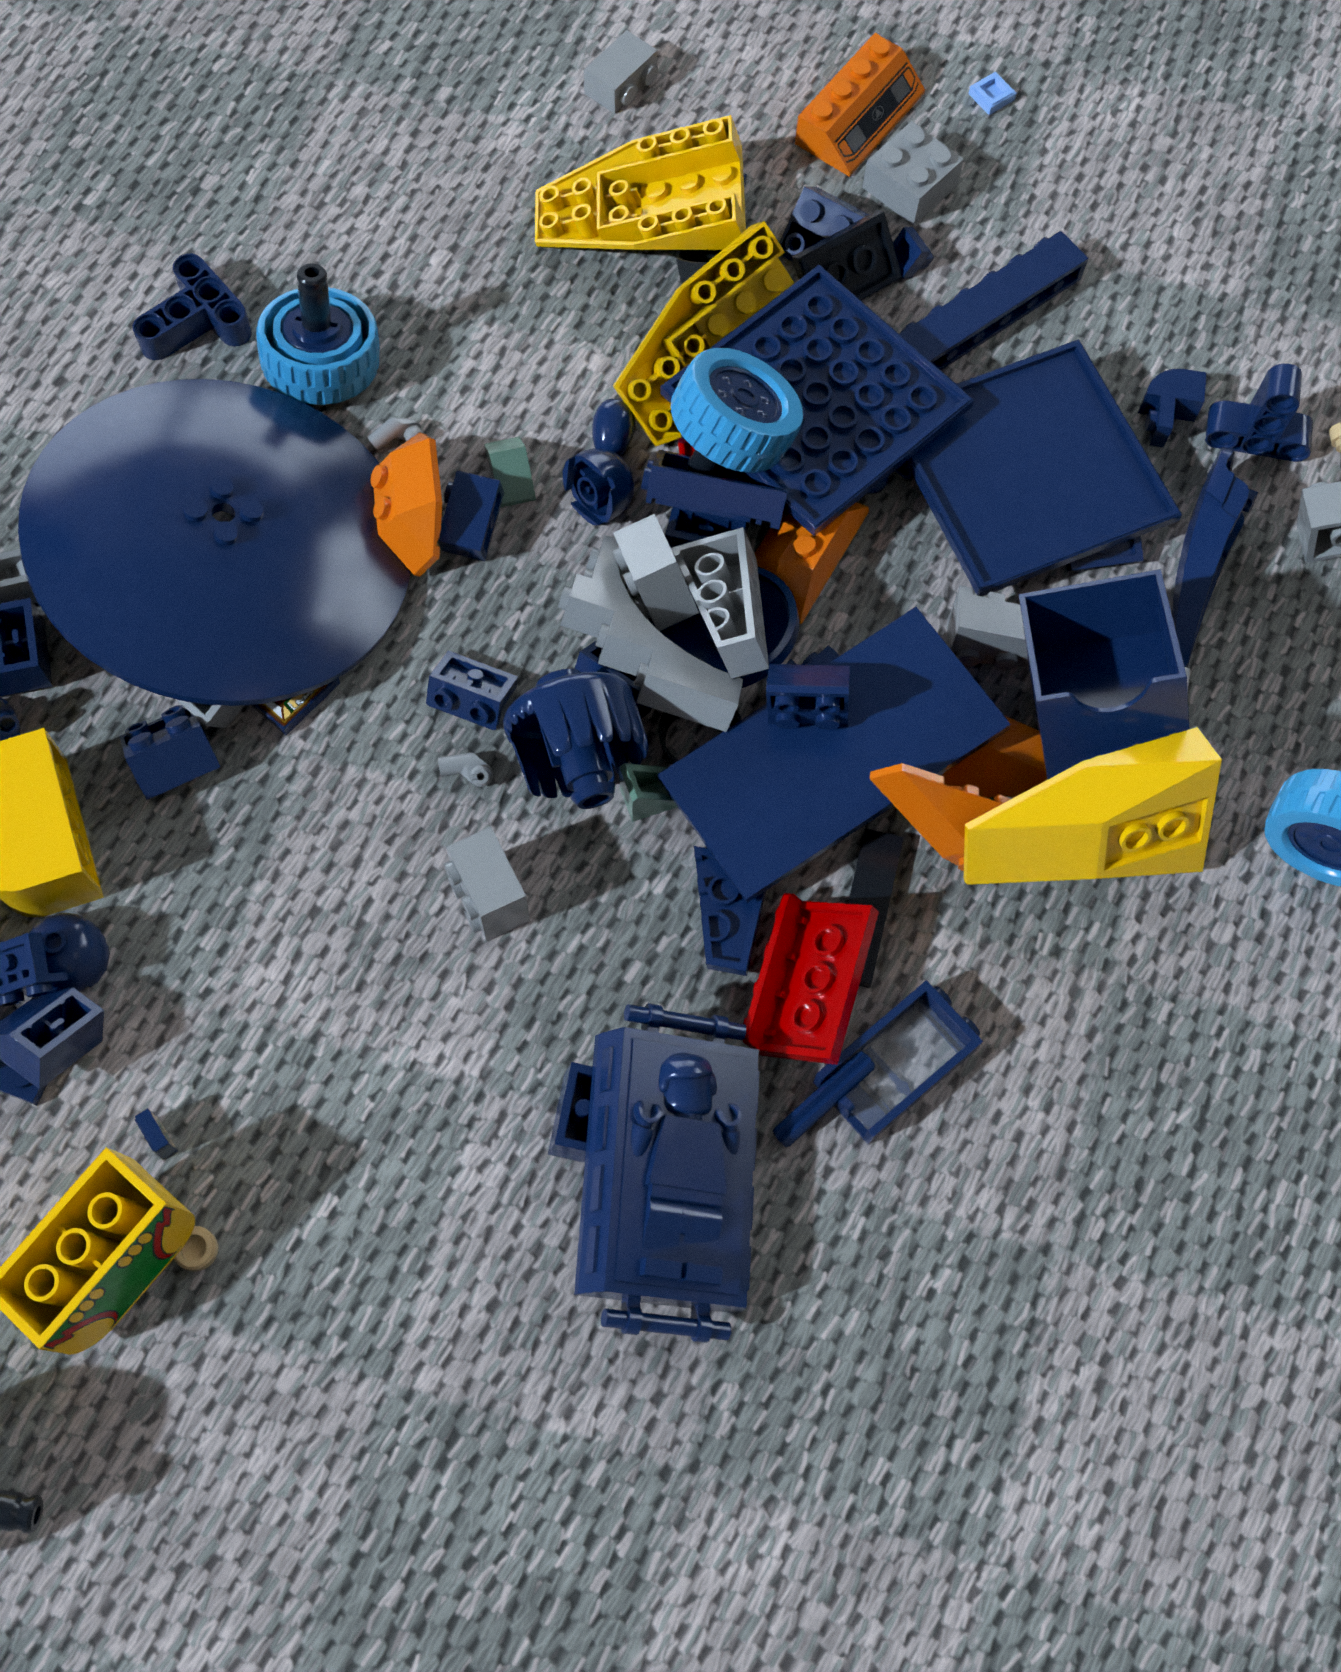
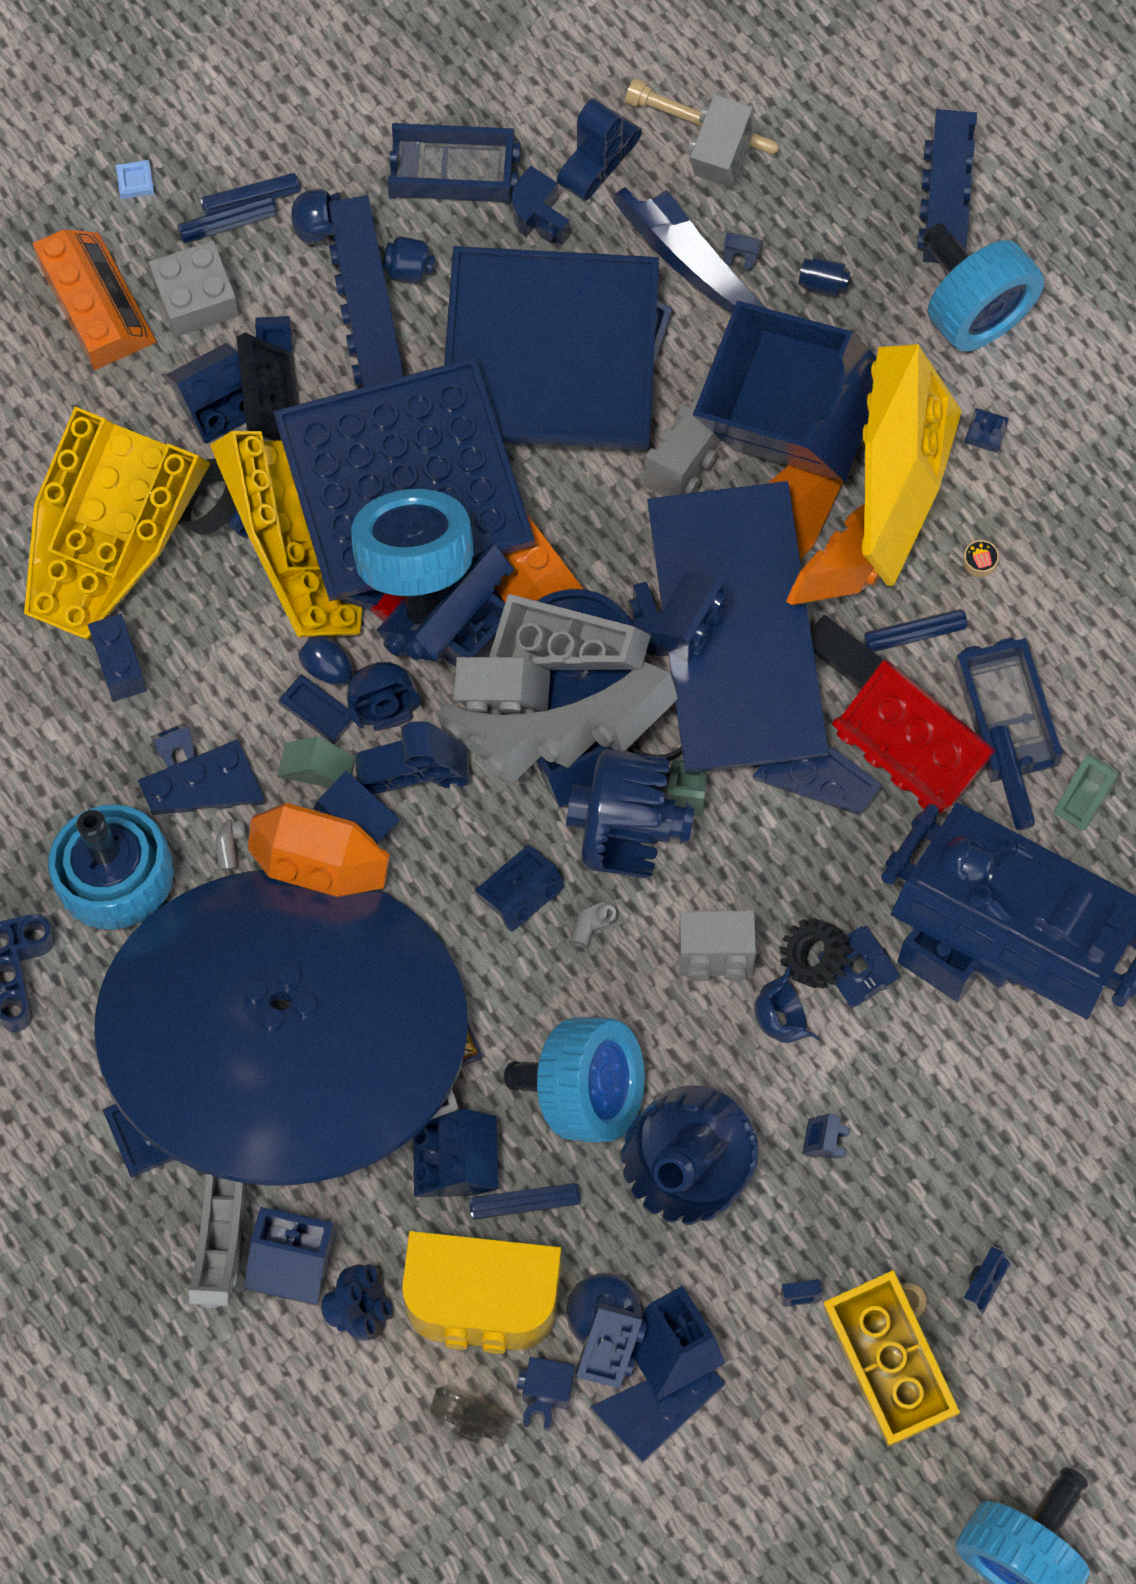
camera: 60 degrees left, 0 degrees up
none -> dark blue brick [87,613,146,702]
none -> dark blue wing [138,739,266,815]
none -> dark blue tile [150,723,195,767]
none -> dark blue axle [178,196,277,243]
none -> dark blue axle [201,173,300,215]
none -> dark blue tile [278,674,353,744]
none -> dark blue hair [291,188,341,244]
none -> dark blue beam [355,721,470,794]
none -> dark blue head [383,236,434,284]
none -> door [387,123,521,204]
none -> dark blue axle [469,1183,580,1220]
none -> dark azure wheel [504,1017,645,1142]
none -> dark blue piece [621,1085,759,1225]
none -> dark blue tile [724,232,763,270]
none -> dark blue hair [754,965,820,1043]
none -> black tyre [780,918,852,989]
none -> dark blue brick [798,257,851,298]
none -> dark blue tile [802,1113,849,1159]
none -> dark blue piece [817,925,901,1009]
none -> dark blue axle [864,609,968,652]
none -> dark blue piece [950,1246,1011,1315]
none -> tile [963,540,999,577]
none -> dark blue tile [964,408,1009,453]
none -> sand green slope [1053,753,1119,831]

